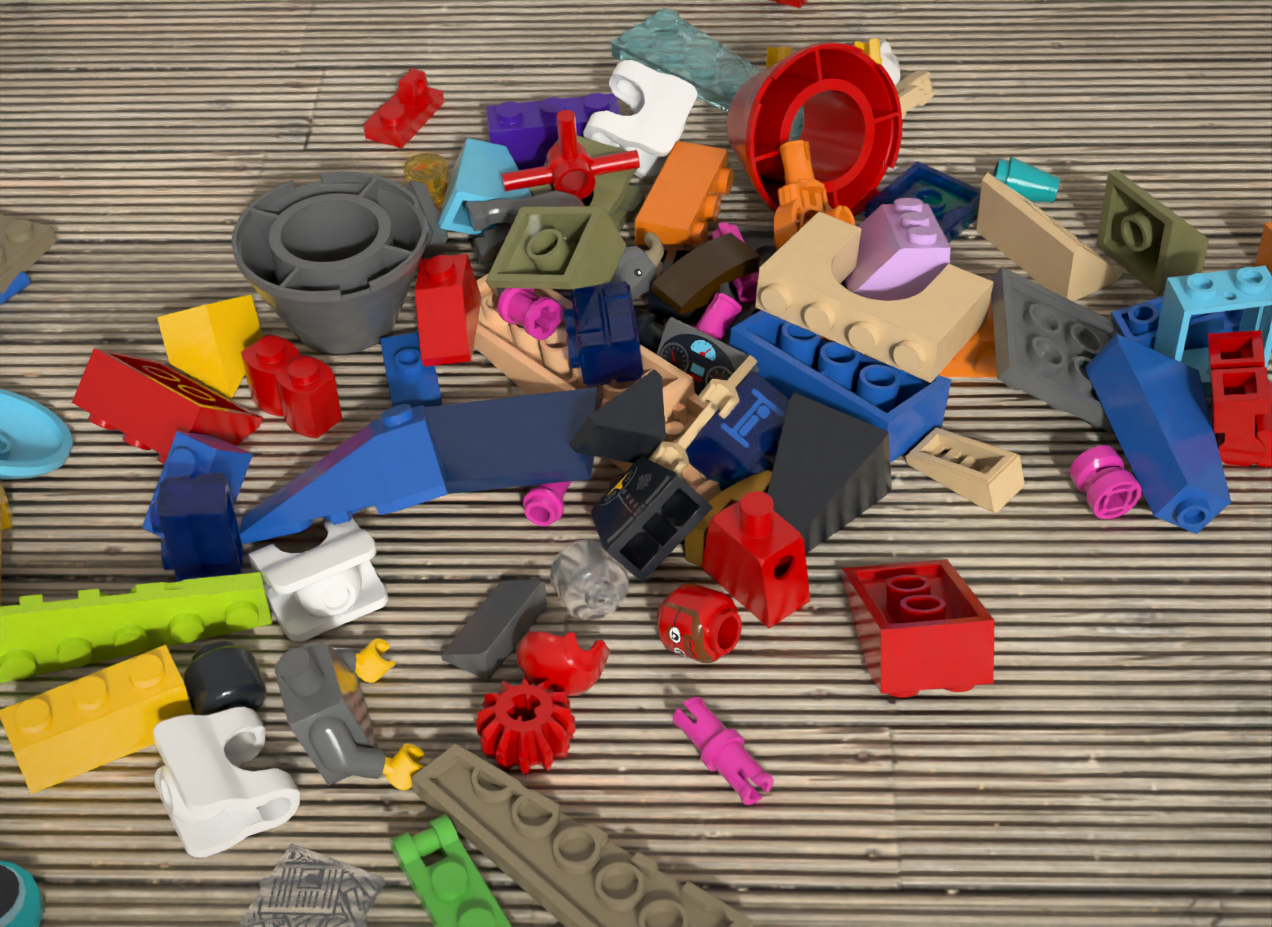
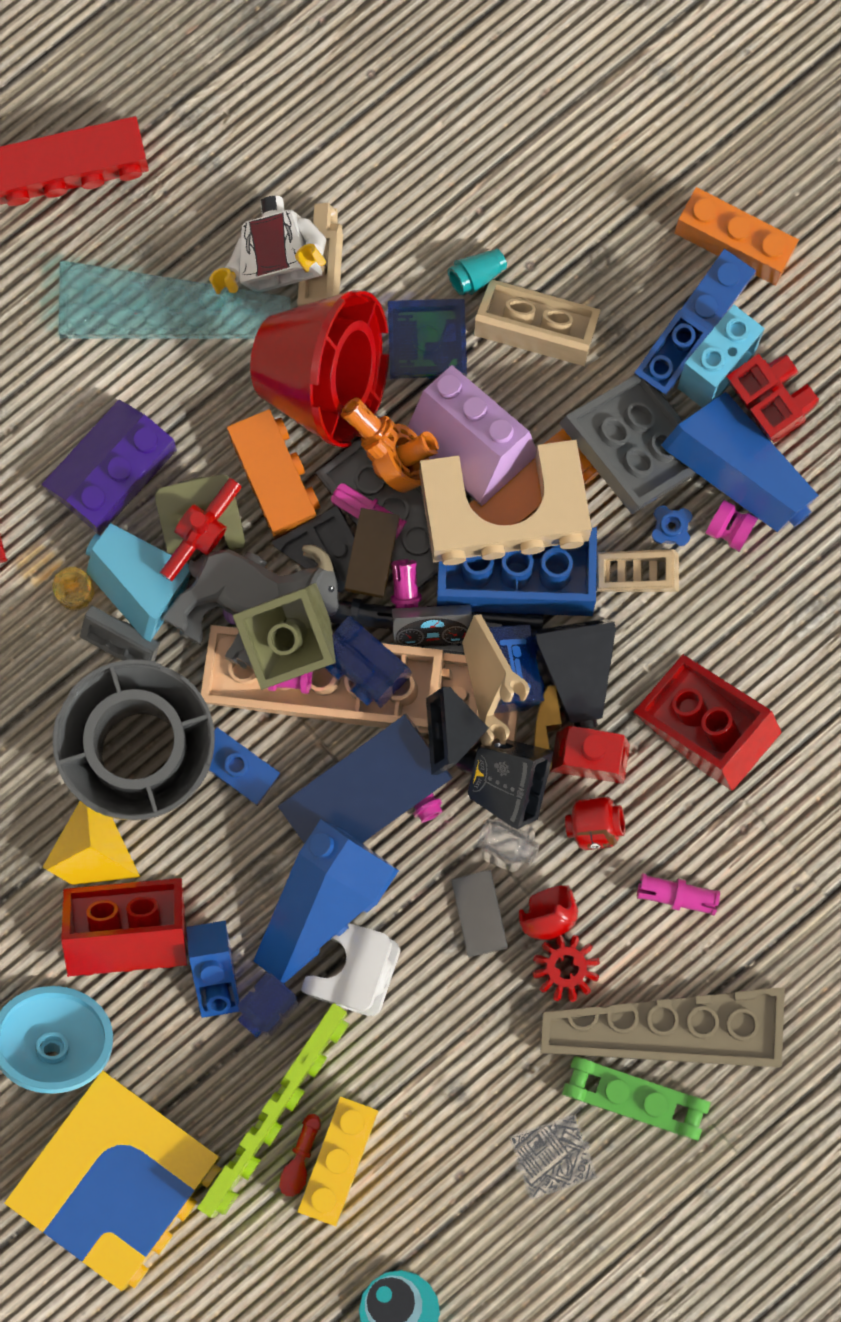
camera: 45 degrees left, 35 degrees up
white piece [153,707,300,858] -> none
black head [183,641,267,716] -> none
red brick [241,334,342,439] -> none
dark grey torso [274,638,425,790] -> none
red slope [415,254,482,367] -> none
white piece [583,60,697,180] -> none
olive slope [1096,169,1209,296] -> none
none -> blue plate [652,506,692,546]

